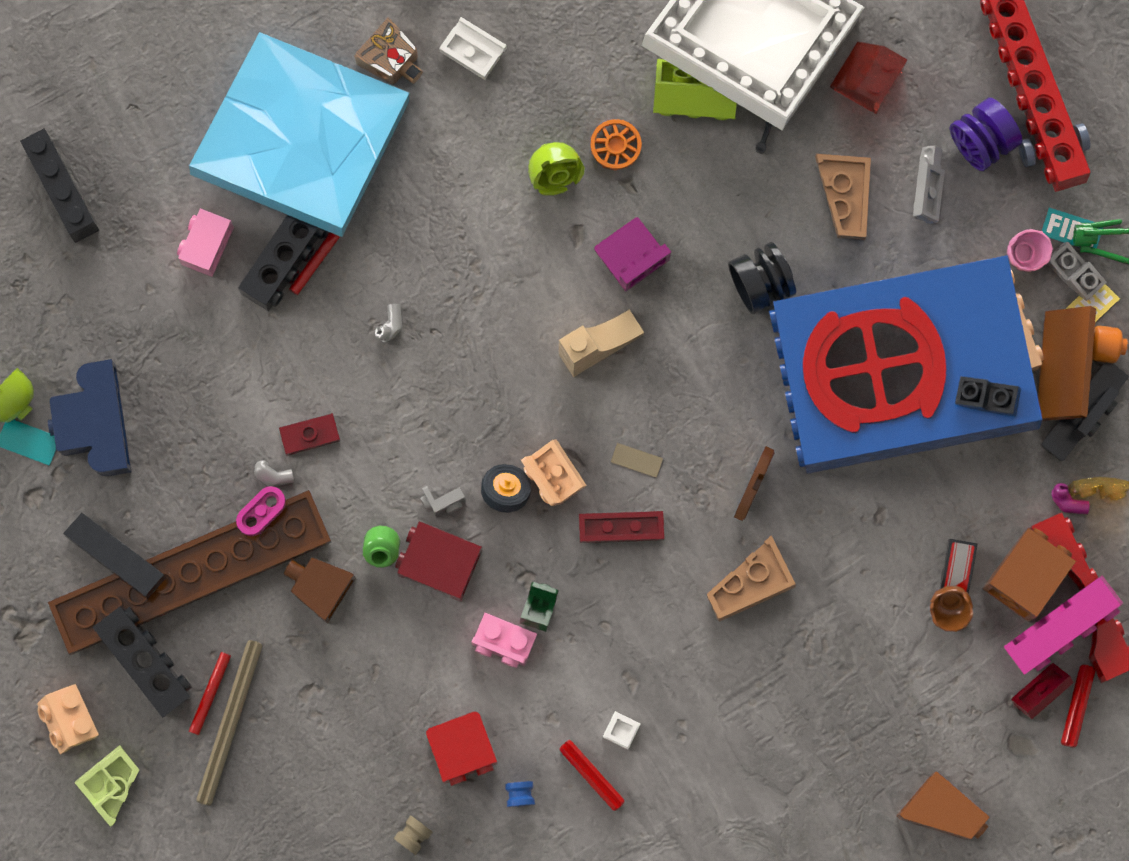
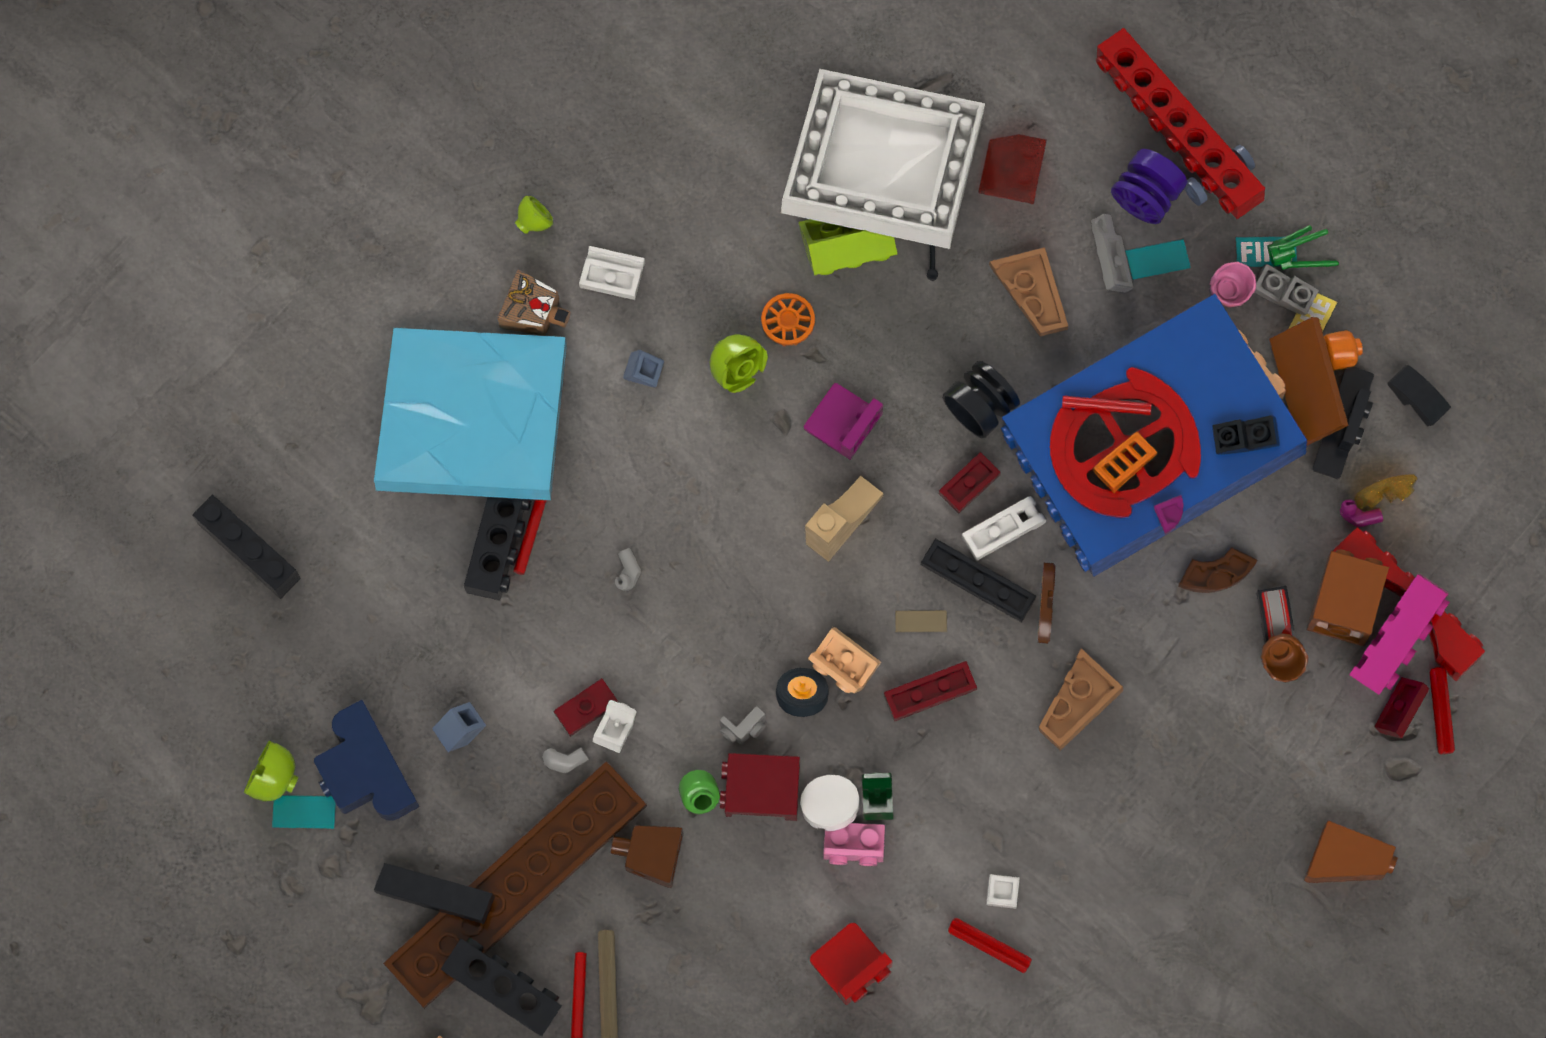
camera: 15 degrees left, 5 degrees down
bright pink brick [177,208,234,277] -> none
dark pink plate [236,486,286,536] -> none
blue wheel [505,781,535,807] -> none
none -> sand blue brick [432,702,486,752]
none -> white bracket [592,700,637,753]
none -> sand blue slope [623,350,664,388]
none -> white tile [800,775,860,831]
none -> black tile [920,538,1037,623]
none -> dark red plate [938,452,1001,514]
none -> white plate [962,496,1047,561]
none -> red bar [1062,396,1152,415]
none -> orange slope [1093,432,1157,493]
none -> teal sticker [1125,239,1191,280]
none -> magenta tile [1154,495,1183,535]
none -> reddish brown tile [1178,547,1258,593]

